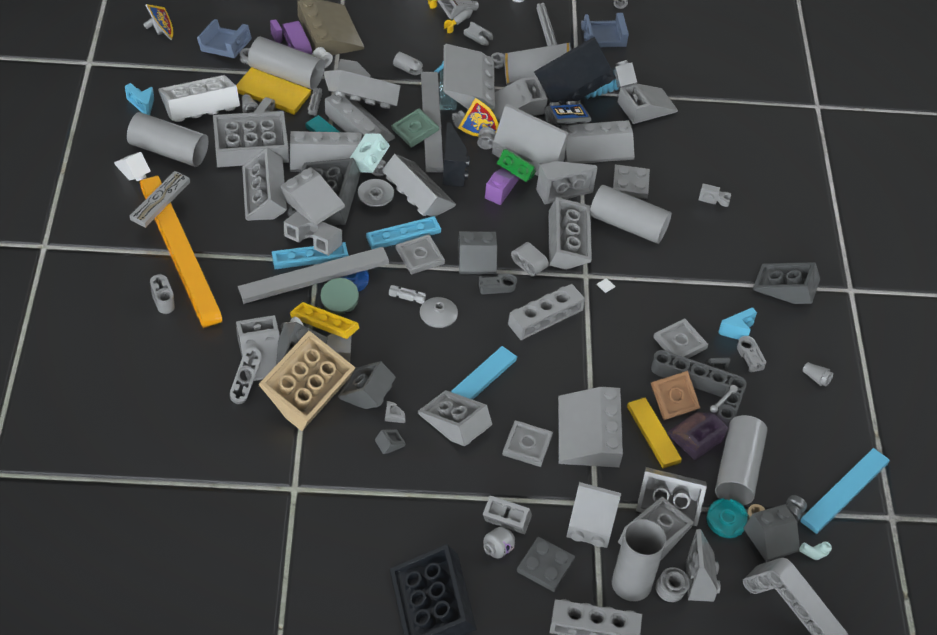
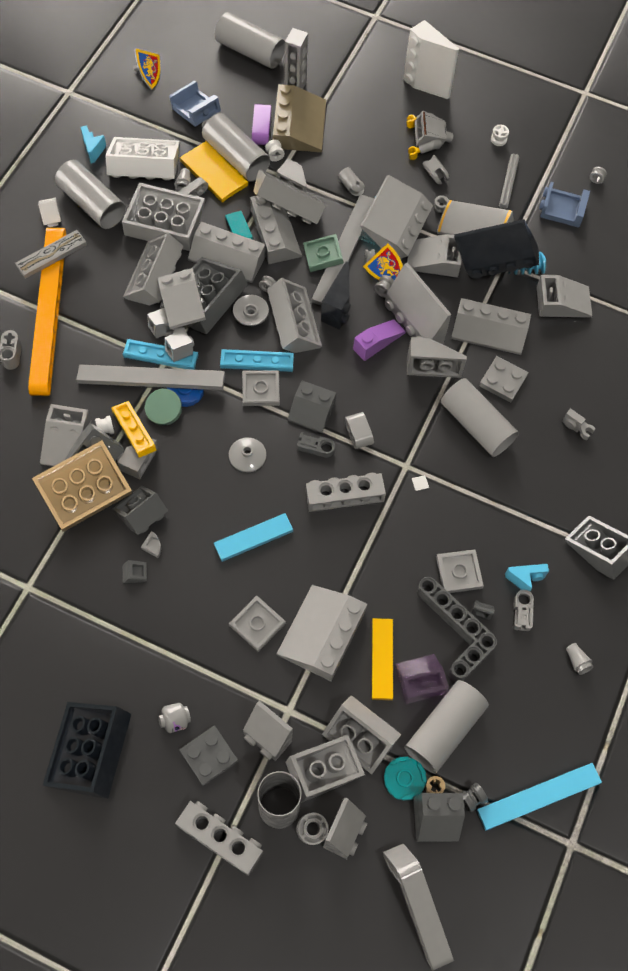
camera: 25 degrees right, 15 degrees up
light grey beam [230,347,261,404] -> none
medium lavender tile [270,19,283,43] -> none
light grey axle [308,88,322,116] -> none
light aqua brick [350,134,390,173] -> none
light grey axle [389,285,426,304] -> none
light grey slope [418,390,492,446] -> none
light grey brick [483,496,532,534] -> none
green bracket [497,149,536,182] -> none
slope [545,101,591,127] -> none
light grey slope [549,197,592,270] -> none
light grey brick [613,60,637,88] -> none
medium nougat tile [651,371,700,420] -> none
light grey hinge [710,385,738,413] -> none
light aqua arm [799,542,832,560] -> none

